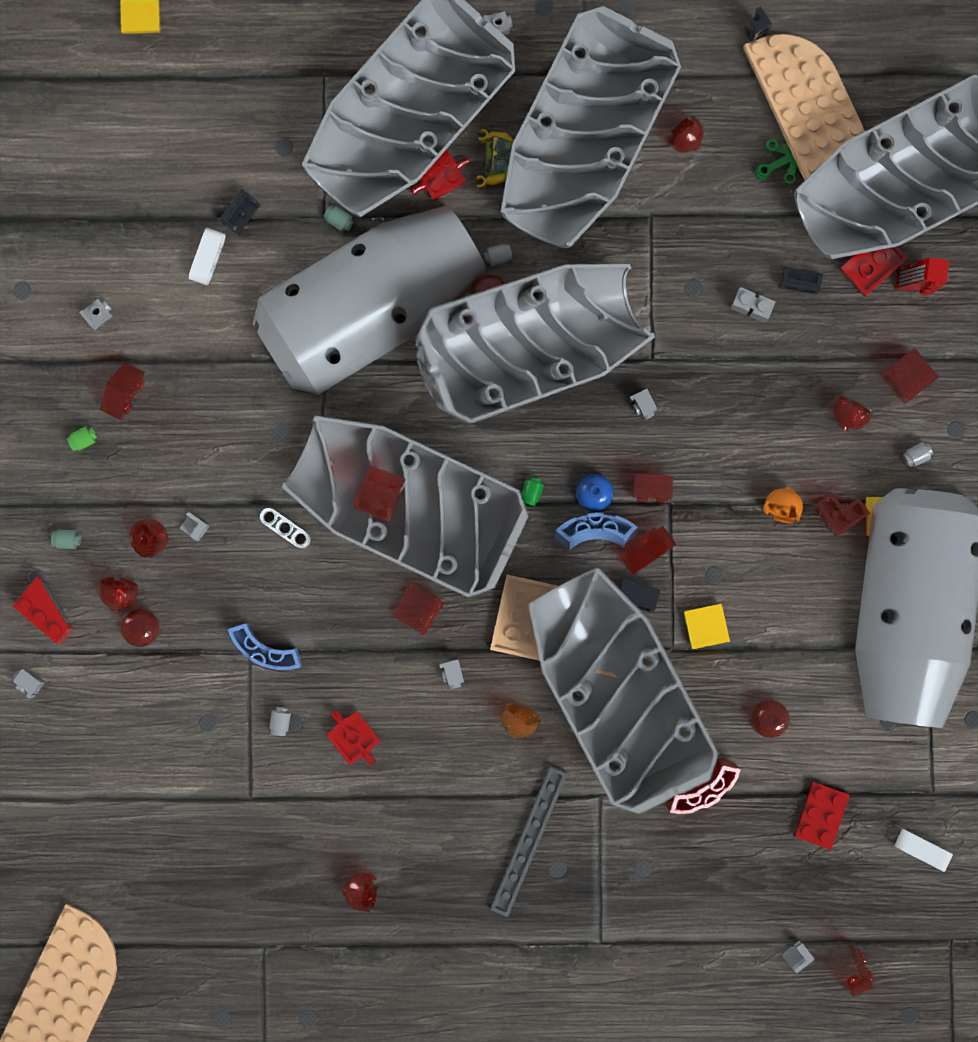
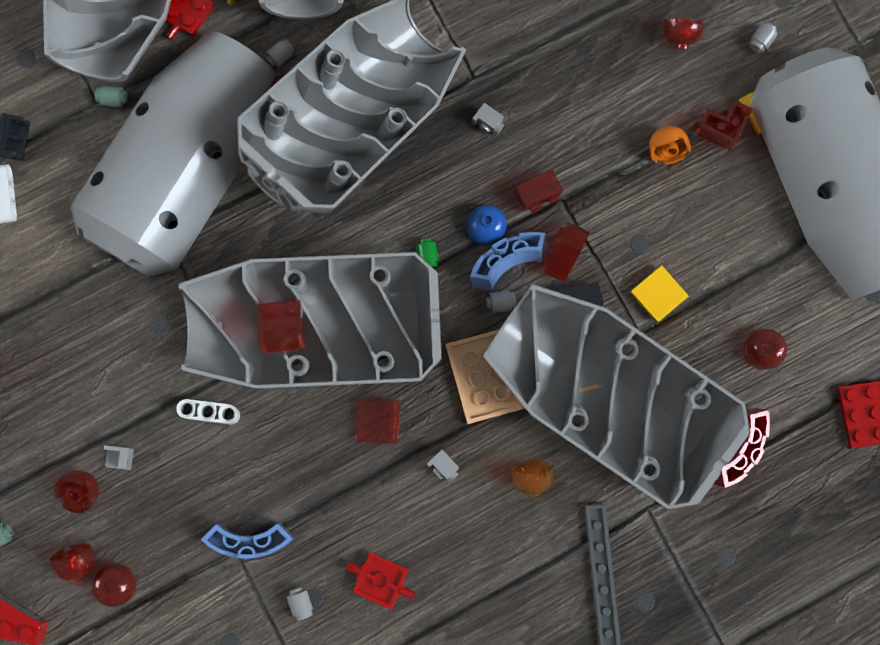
camera: 30 degrees left, 5 degrees down
none -> light grey brick [485,290,517,313]

